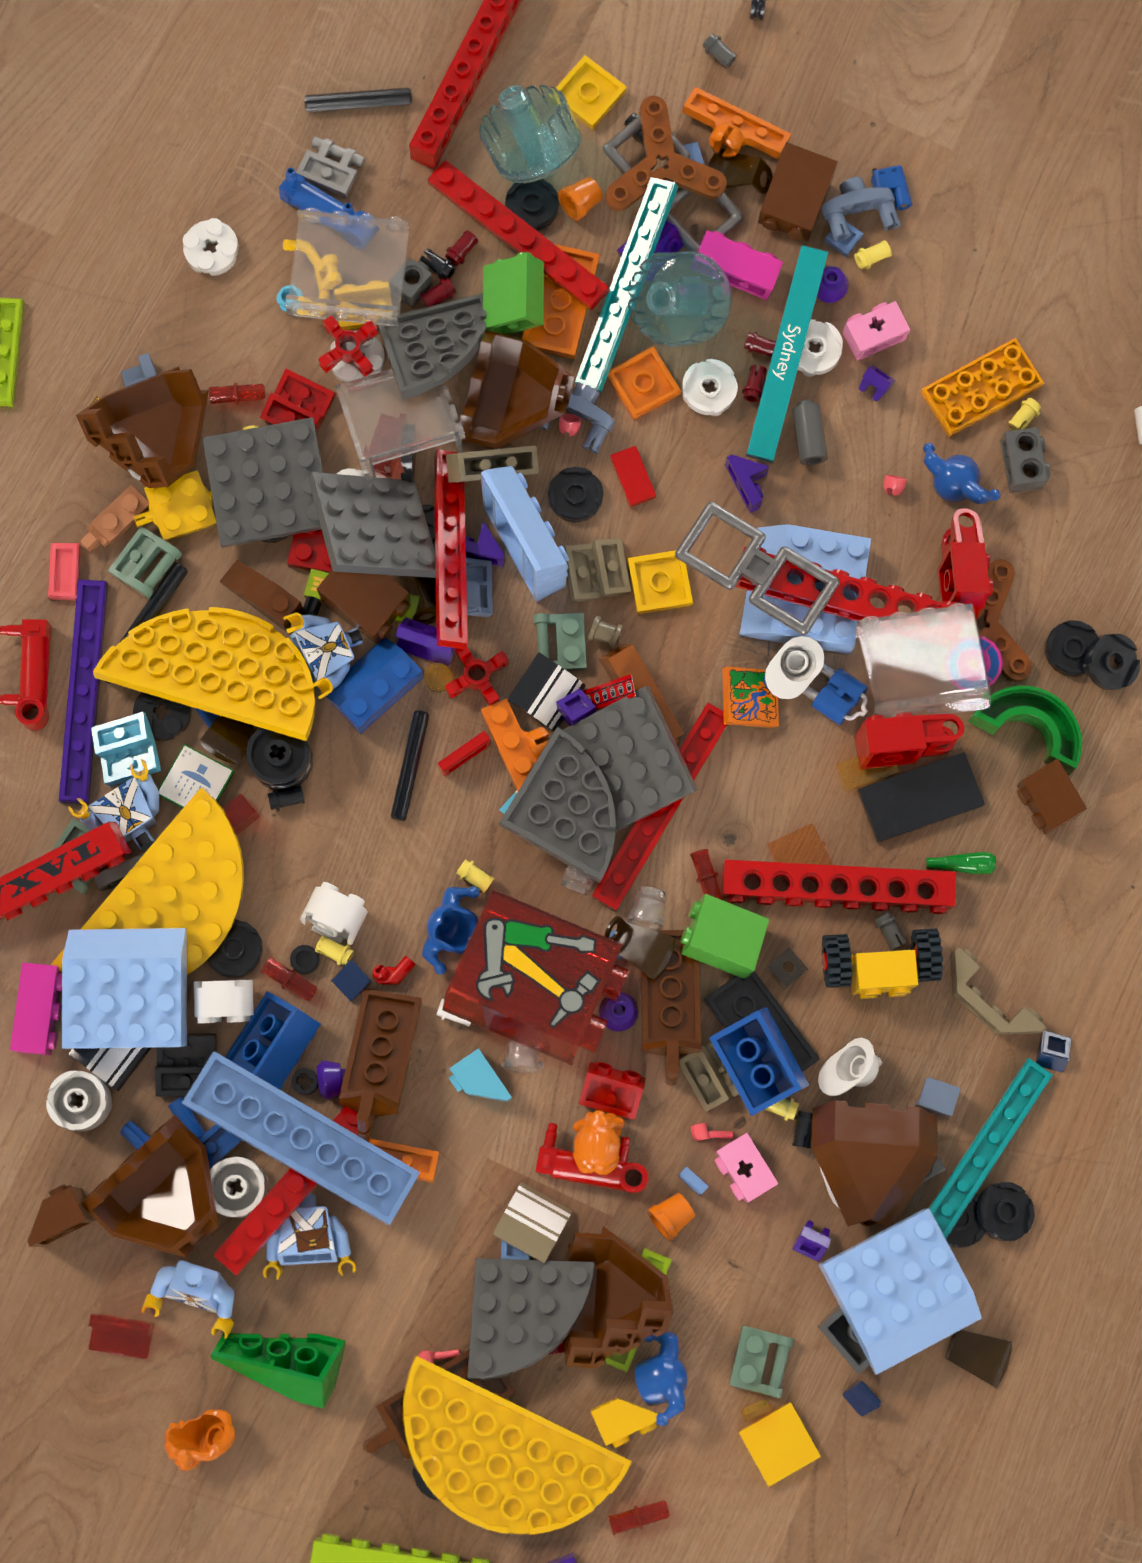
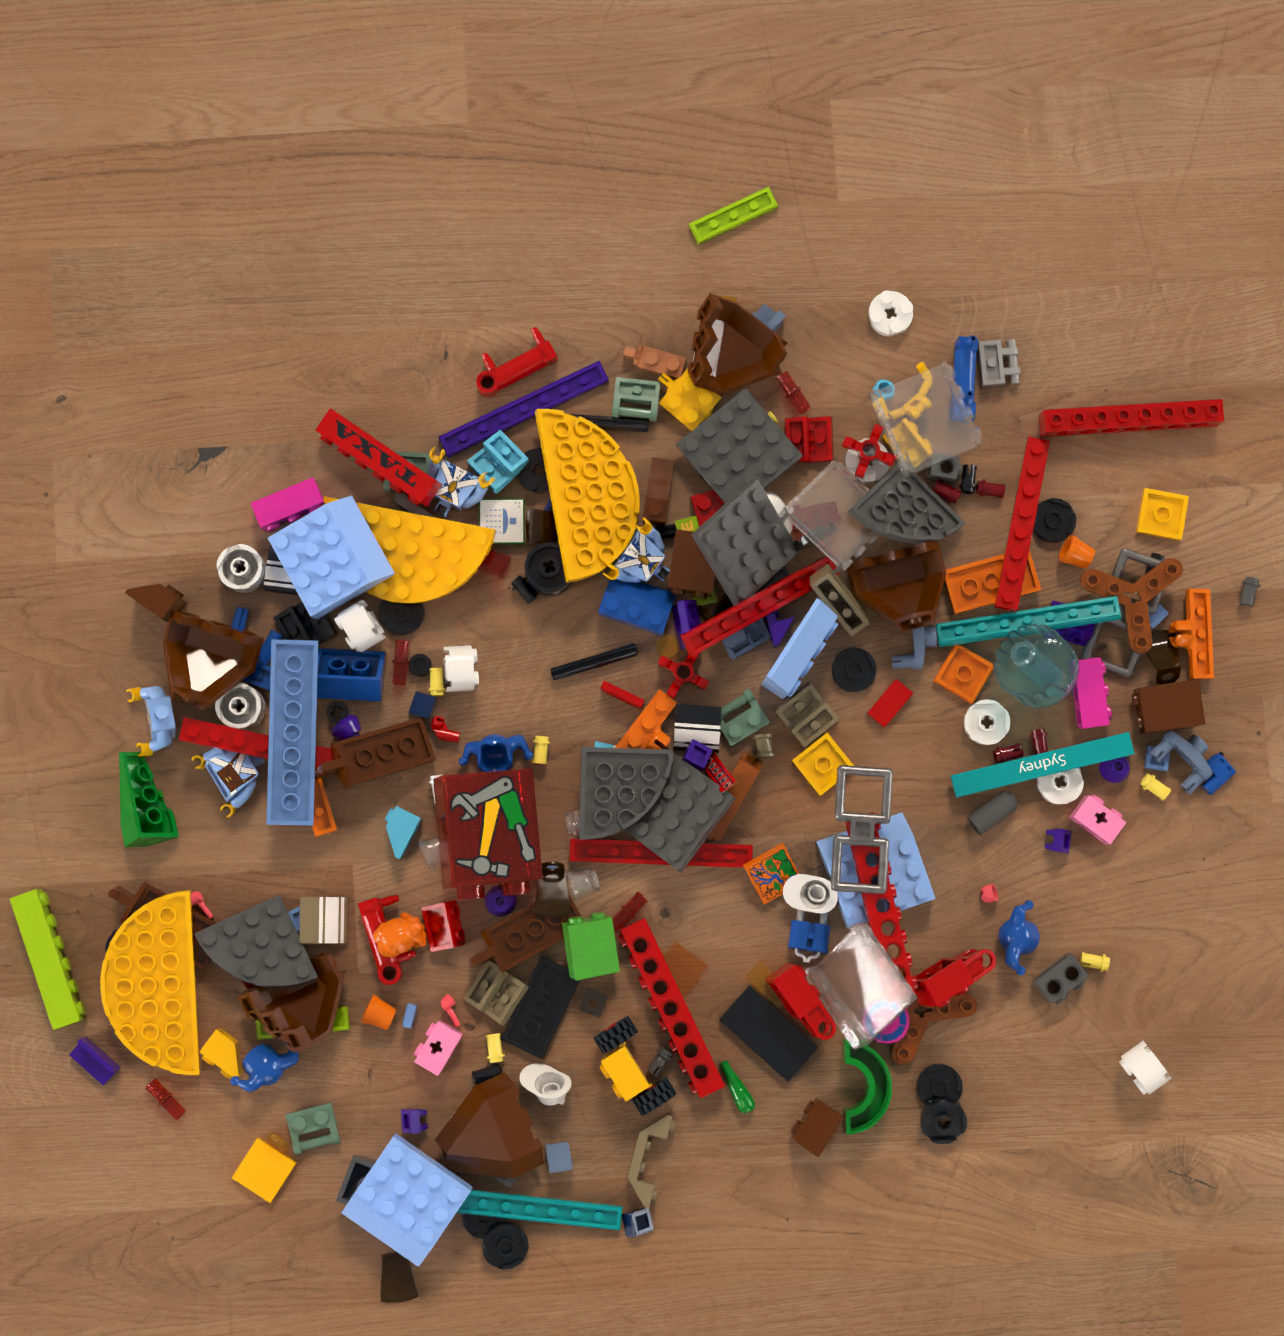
camera: 60 degrees right, 5 degrees up
coral tile [48,543,81,600] -> none
clear red panel [89,1313,155,1359] -> none
orange hair [164,1410,235,1471] -> none
black axle [304,88,412,112] -> none
clear light blue piece [479,85,582,183] -> none
bright green brick [483,252,544,335] -> none
coral hinge [558,413,582,437] -> none
blue slope [709,1007,809,1116] -> none
dark purple slope [725,455,769,513] -> none
dark blue slope [843,1380,882,1416] -> none
light orange tile [920,338,1044,438] -> none

